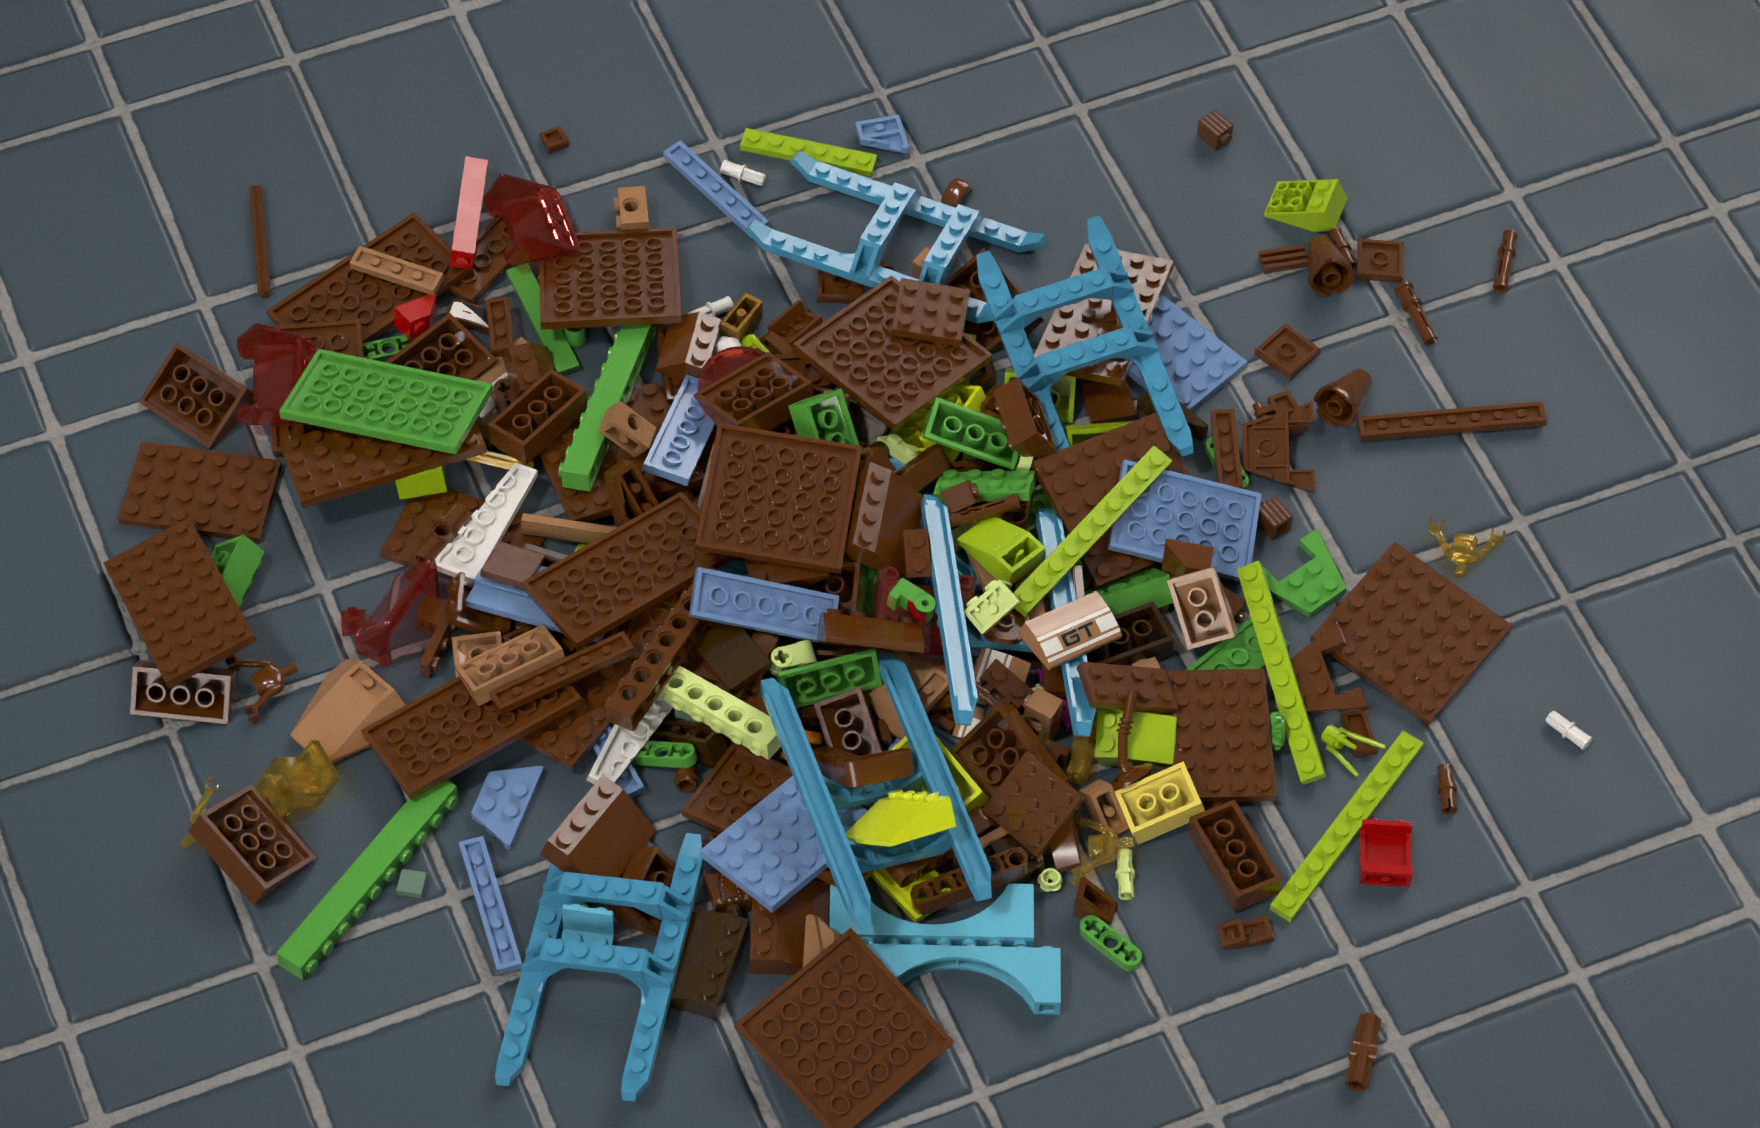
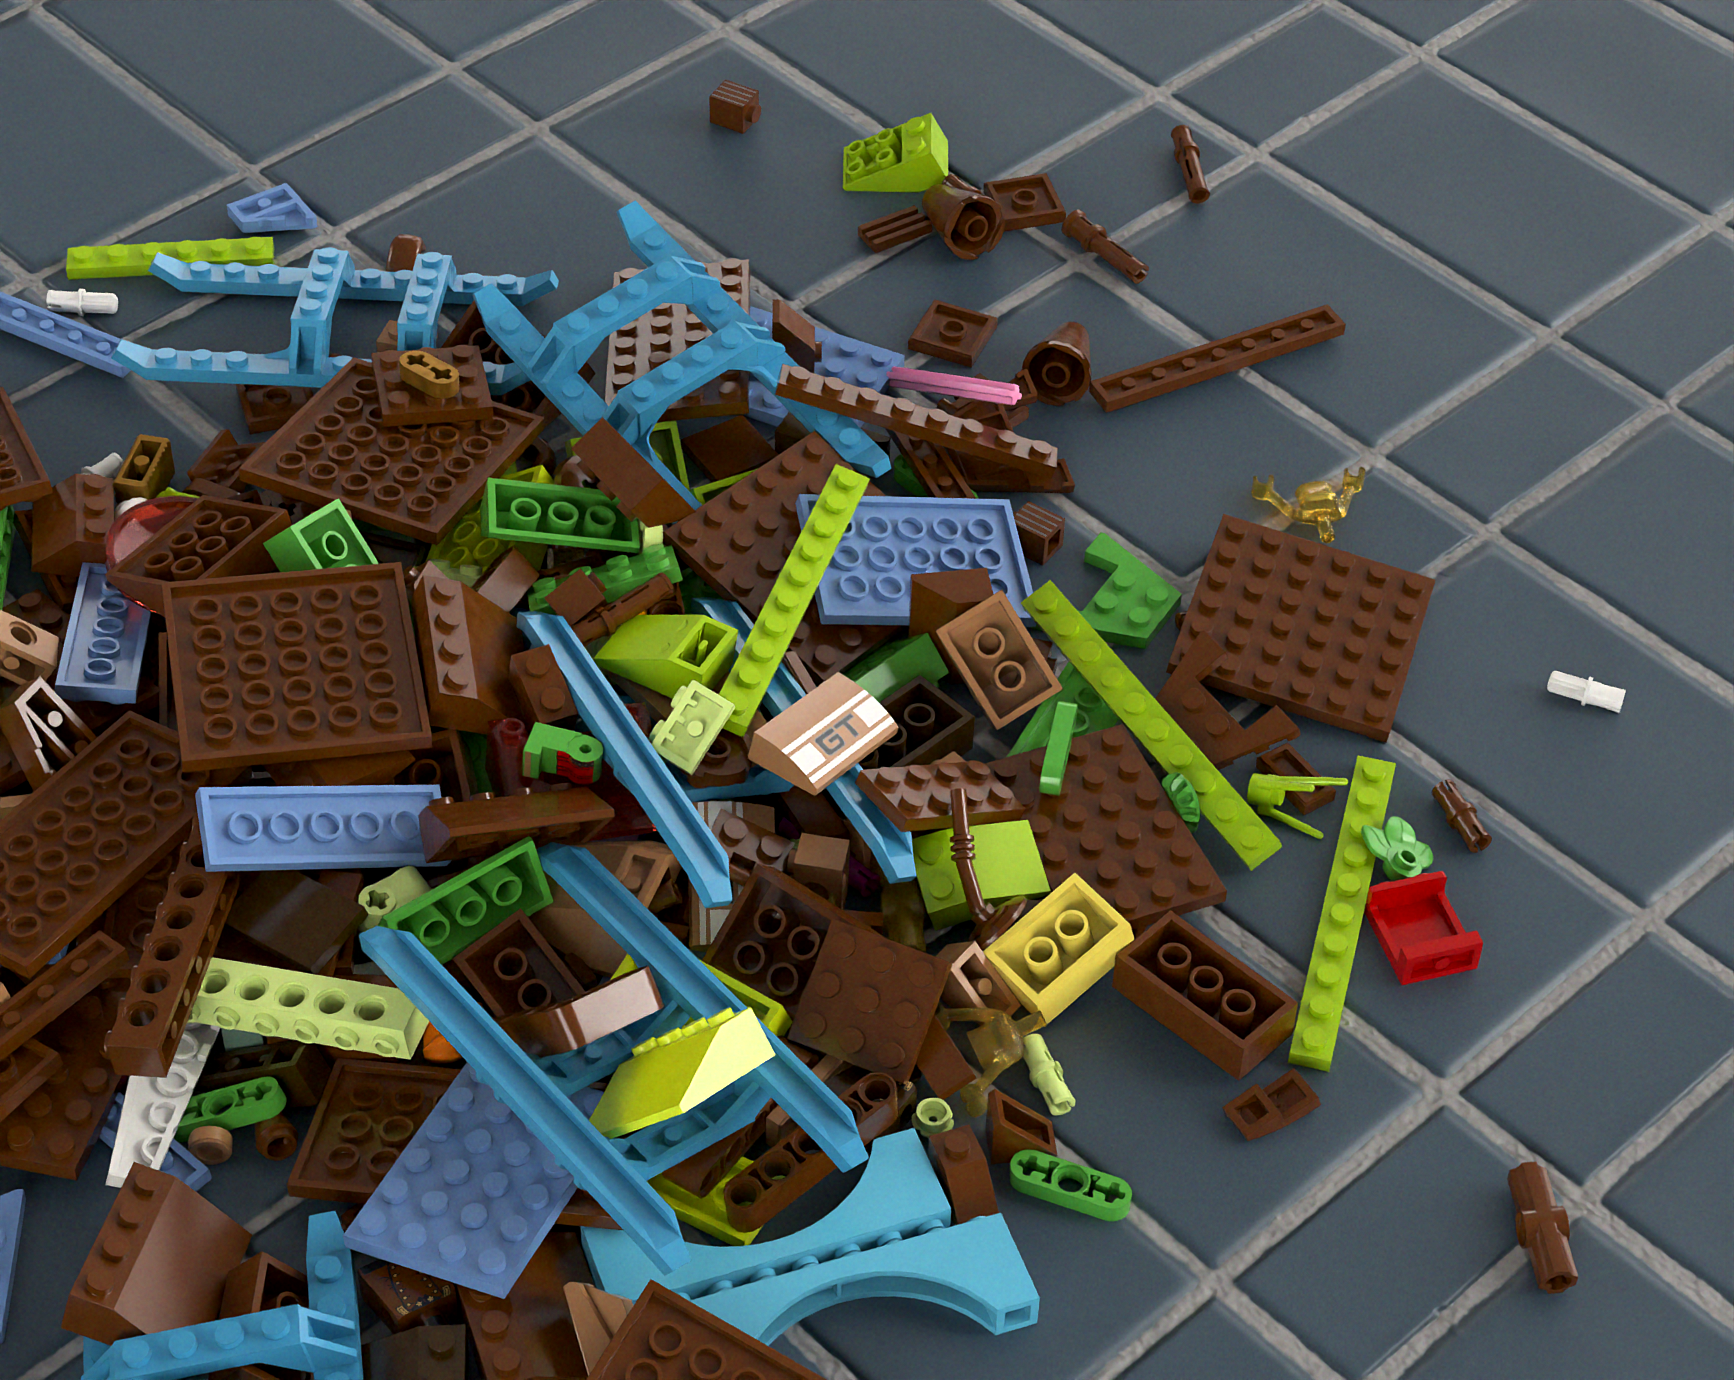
camera: 20 degrees left, 10 degrees down
none -> medium nougat tile [188,1126,233,1165]
none -> pearl gold beam [399,351,459,399]
none -> reddish brown slope [772,299,822,373]
none -> reddish brown plate [775,364,1058,479]
none -> bright pink axle [886,366,1022,405]
none -> reddish brown slope [928,1124,999,1225]
none -> bright green beam [1039,701,1078,796]
none -> bright green plate [1361,816,1433,881]

